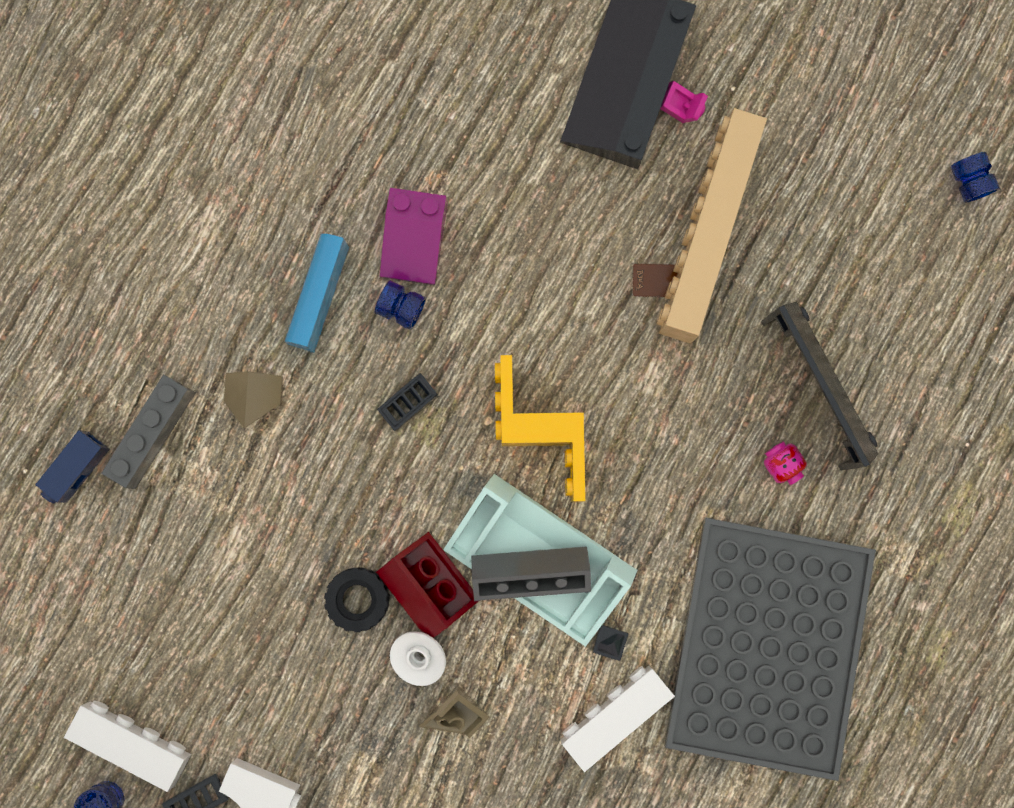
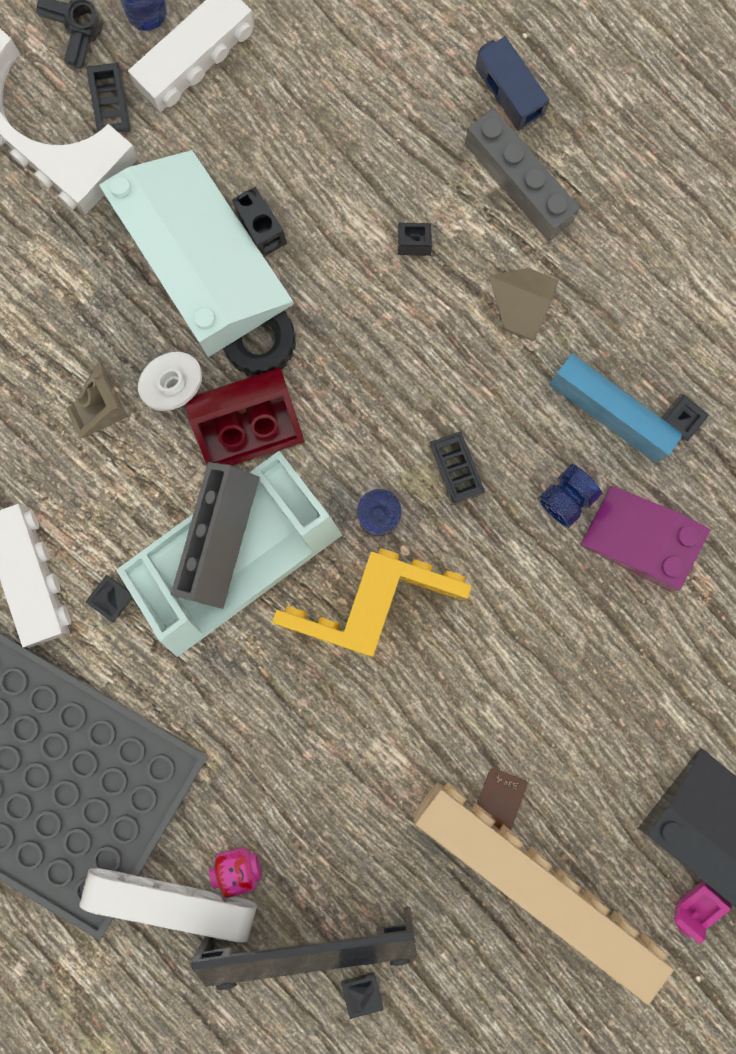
camera: 110 degrees right, 0 degrees up
none -> white beam [79,868,257,943]
none -> light aqua slope [99,150,294,357]
none -> black leg [232,186,287,257]
none -> black tile [341,972,384,1019]
none -> clear blue wheel [357,489,401,537]
none -> black tile [398,222,432,256]
none -> black tile [661,394,709,442]

